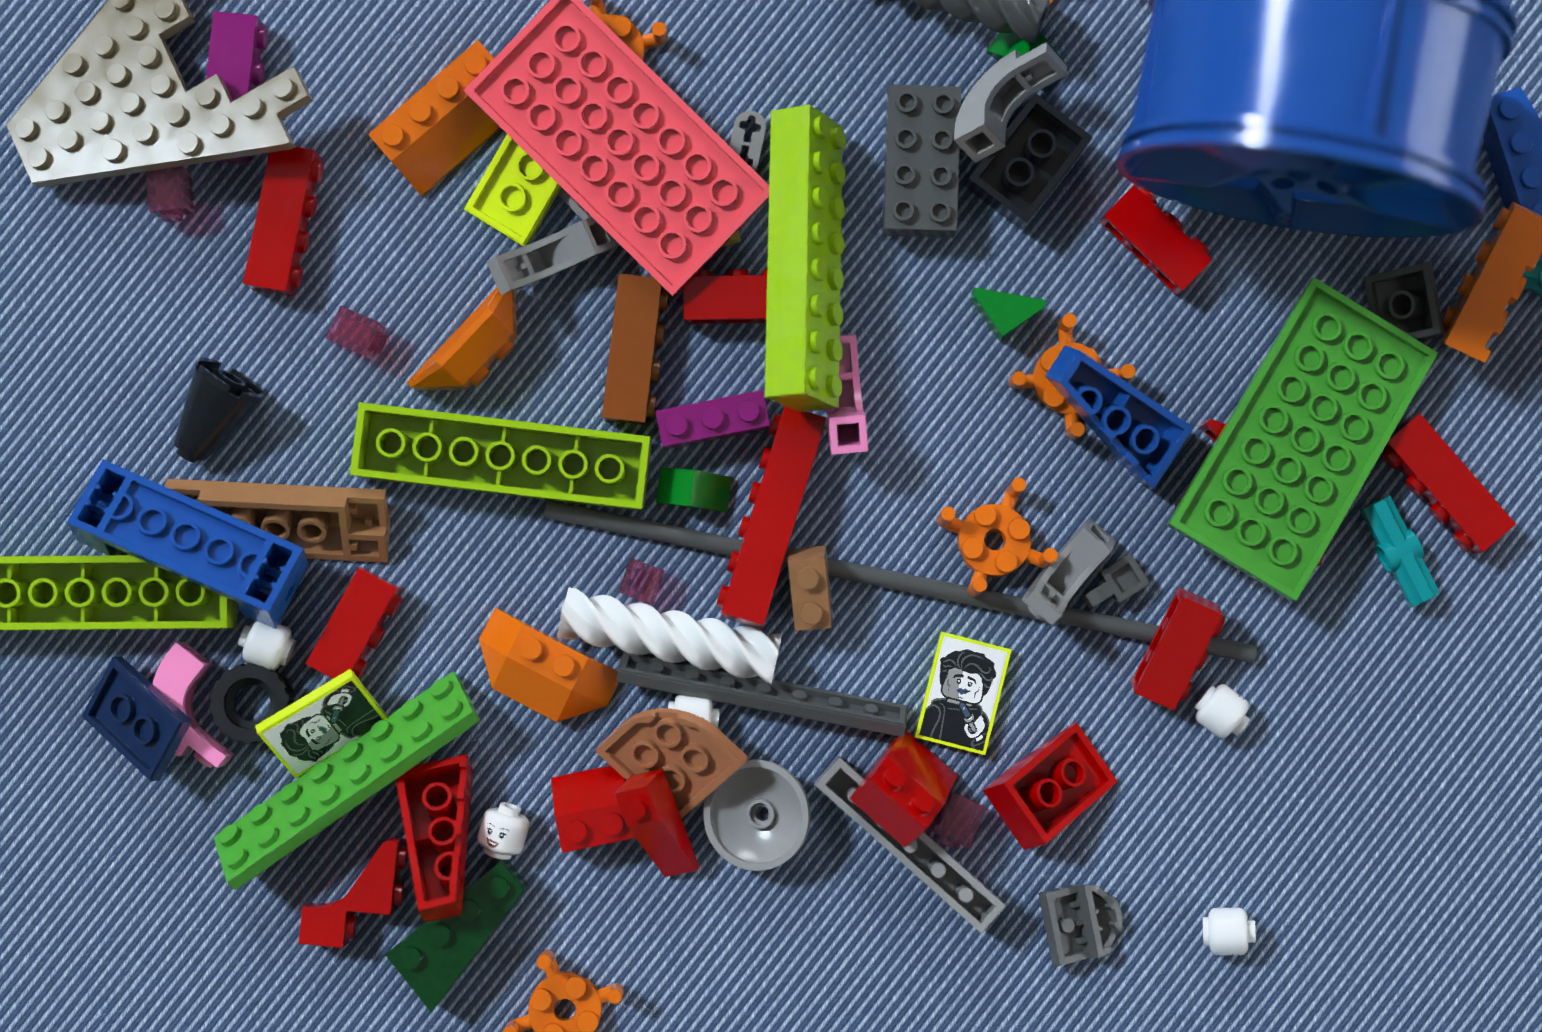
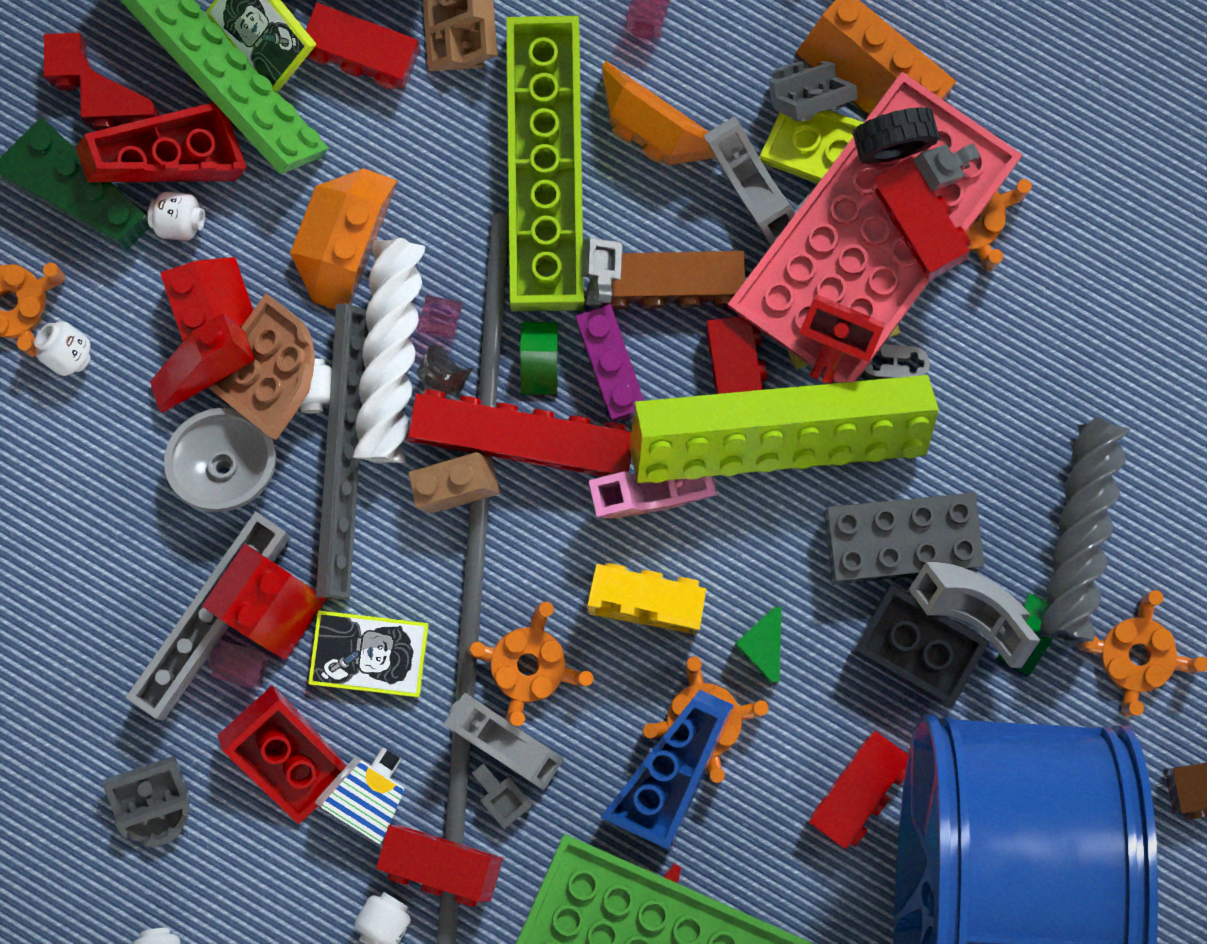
camera: 85 degrees right, 5 degrees down
none -> white head [34,321,90,376]
none -> torso [315,748,404,844]
none -> clear smoke piece [417,345,473,397]
none -> plate [581,238,622,306]
none -> yellow wedge [588,563,706,635]
none -> dark grey slope [769,61,858,121]
none -> red brick [799,294,885,384]
none -> black tyre [853,107,940,164]
none -> red brick [872,157,971,281]
none -> dark grey plate [913,144,981,191]

